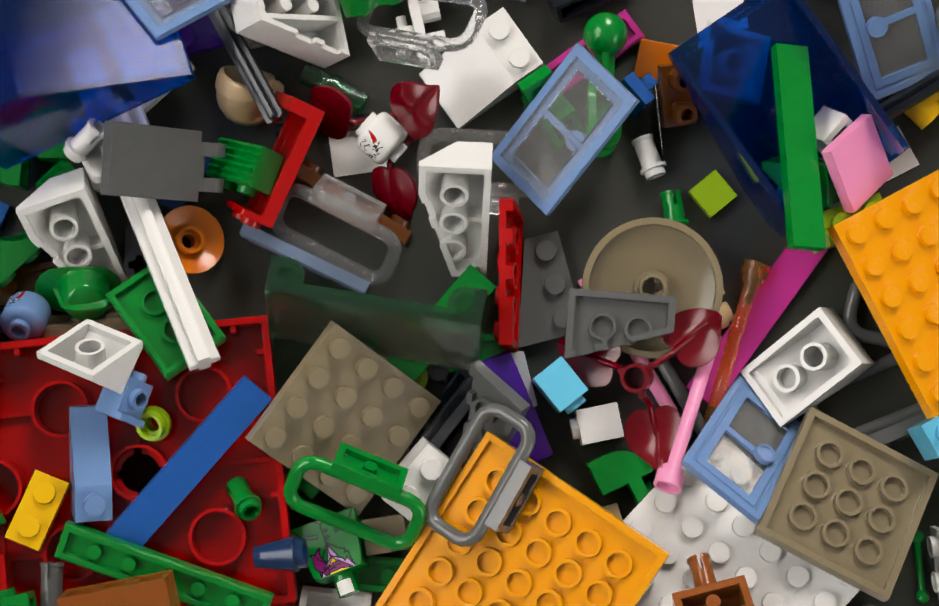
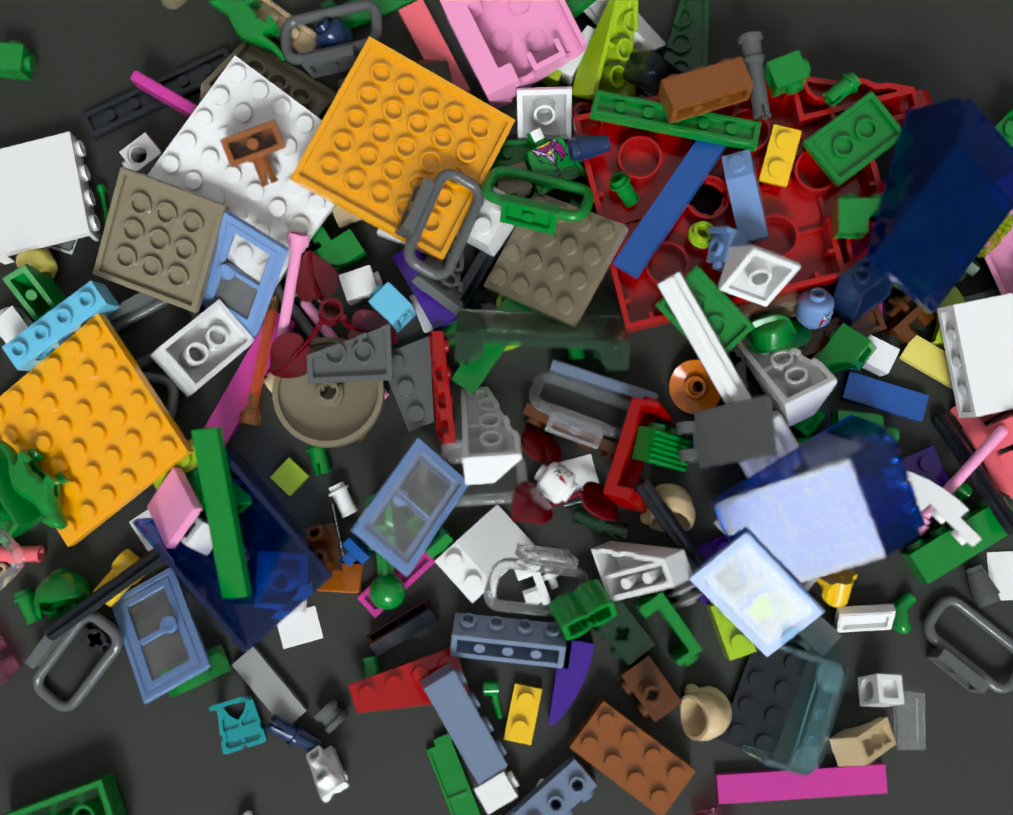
camera: 175 degrees right, 0 degrees up
white pin [63,118,104,163] -> none

